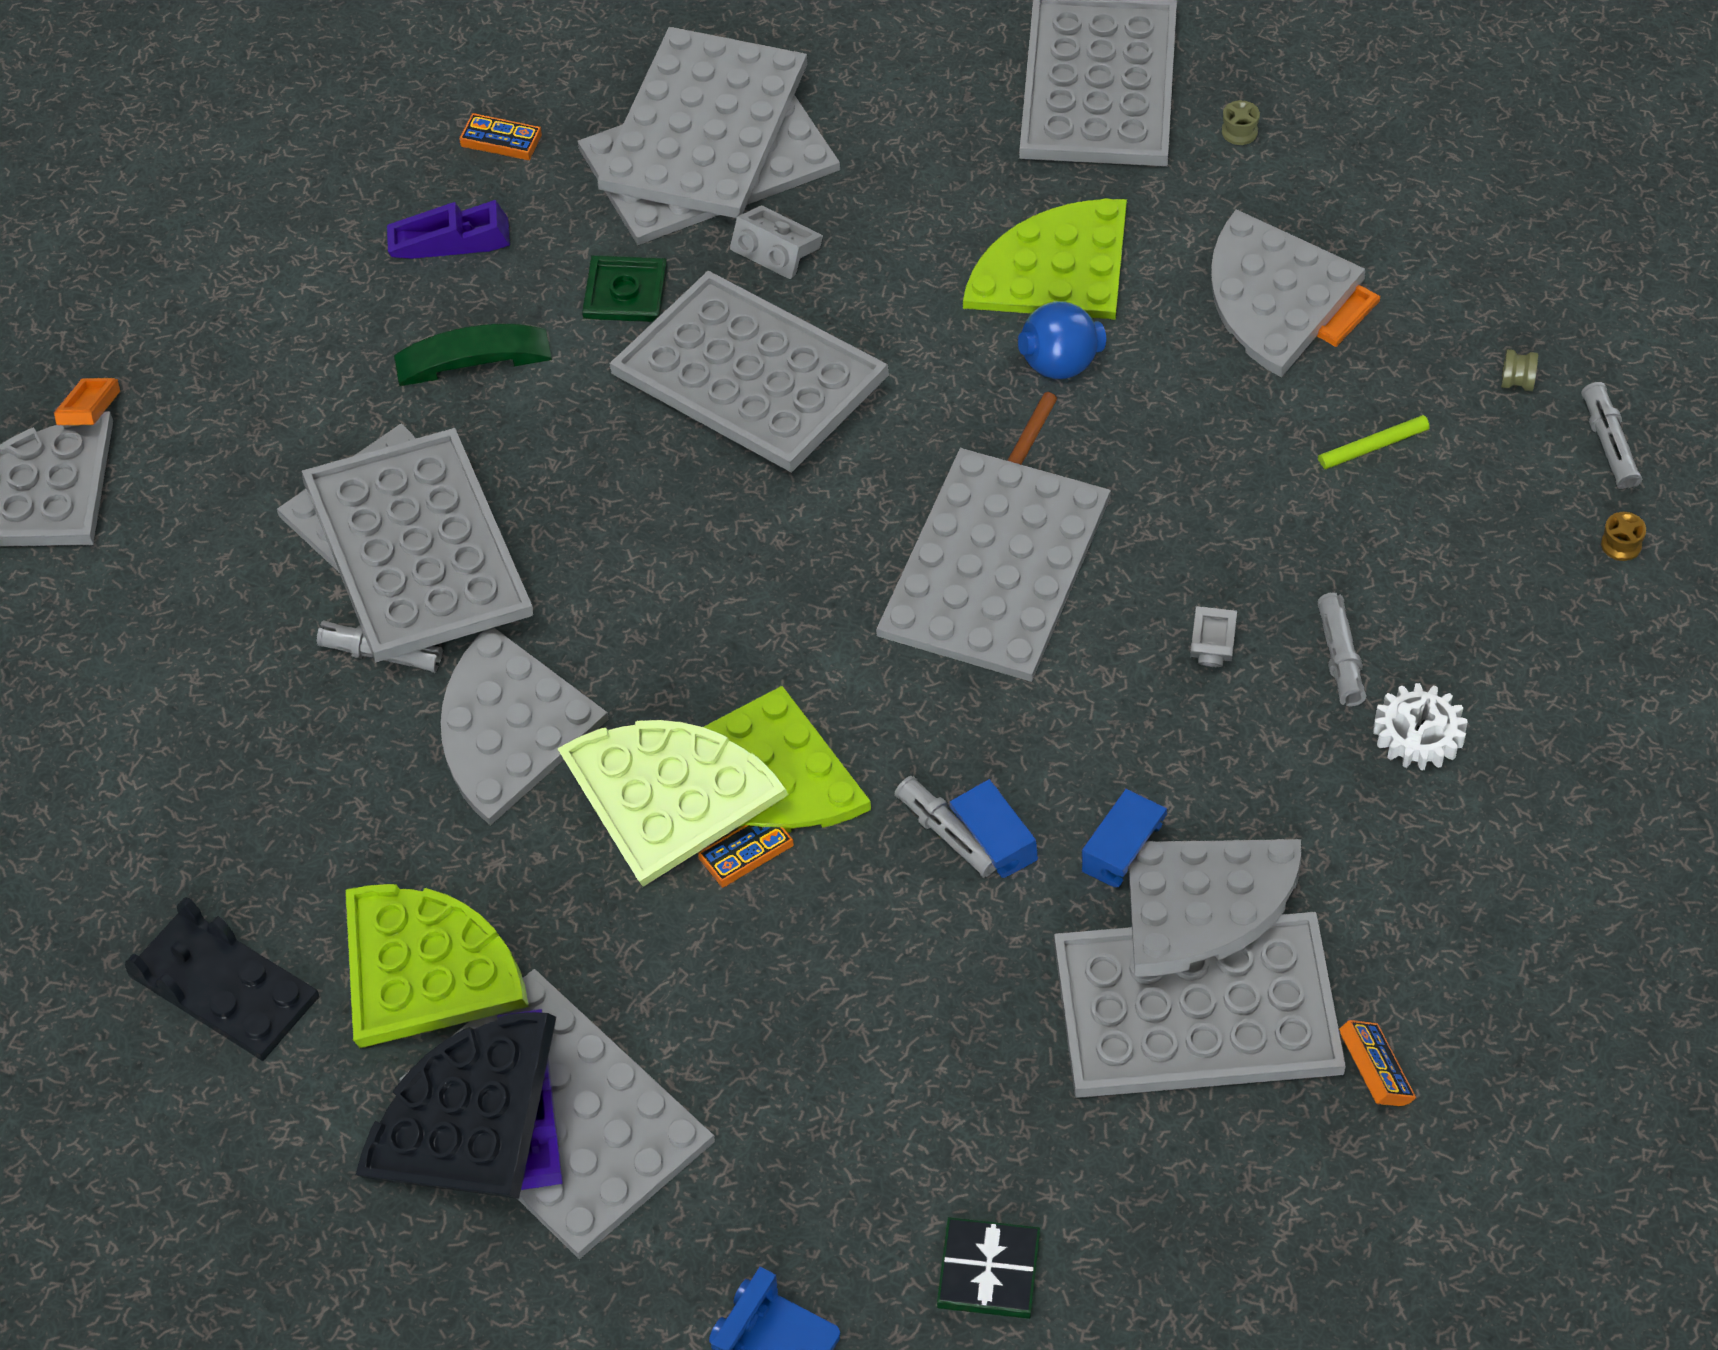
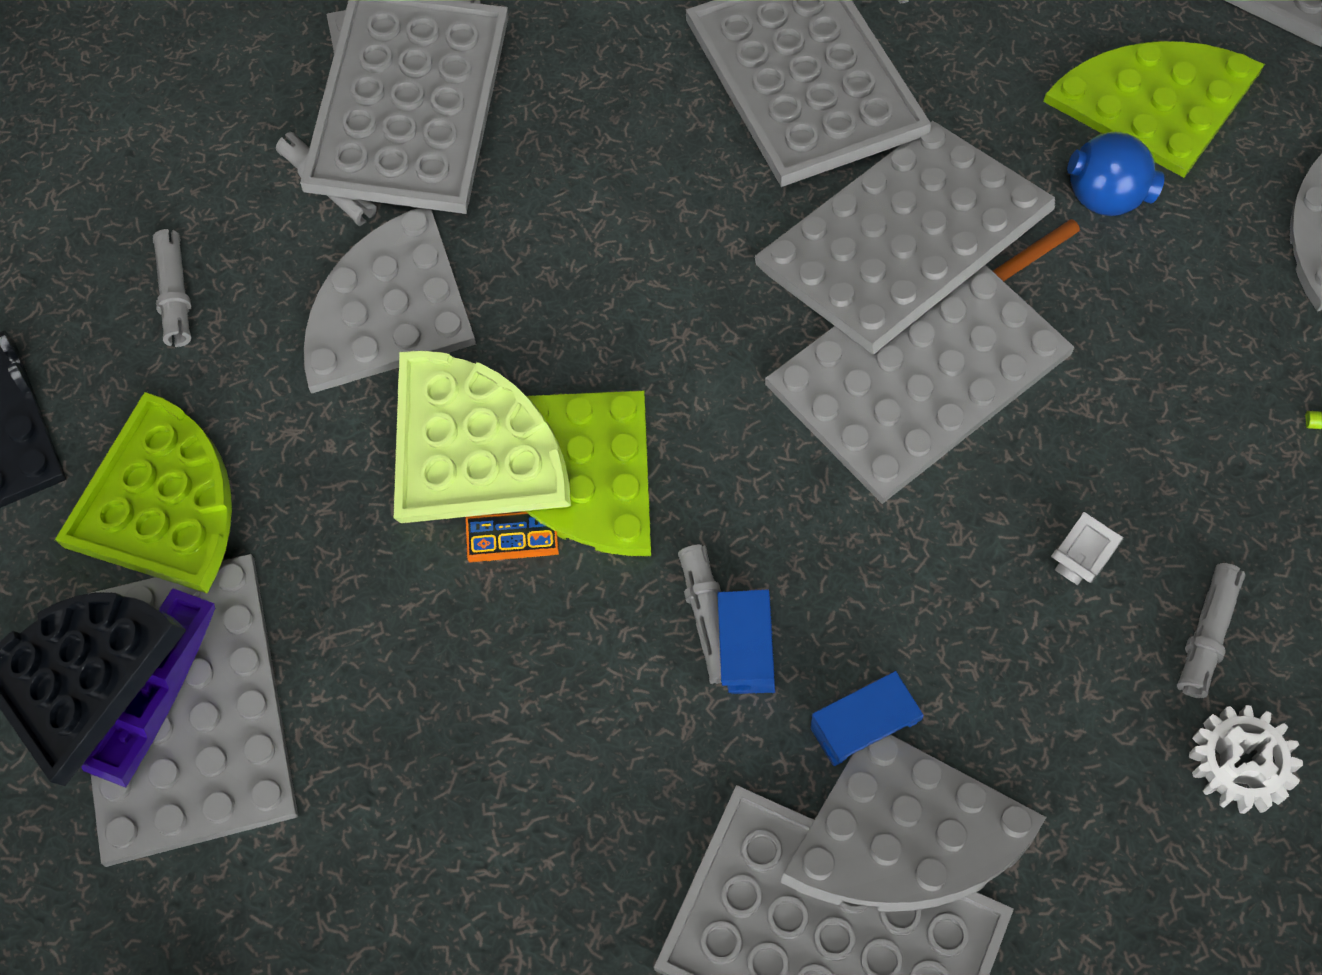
camera: 30 degrees right, 10 degrees up
none -> light grey pin [153,229,191,347]
none -> light grey plate [755,121,1055,354]

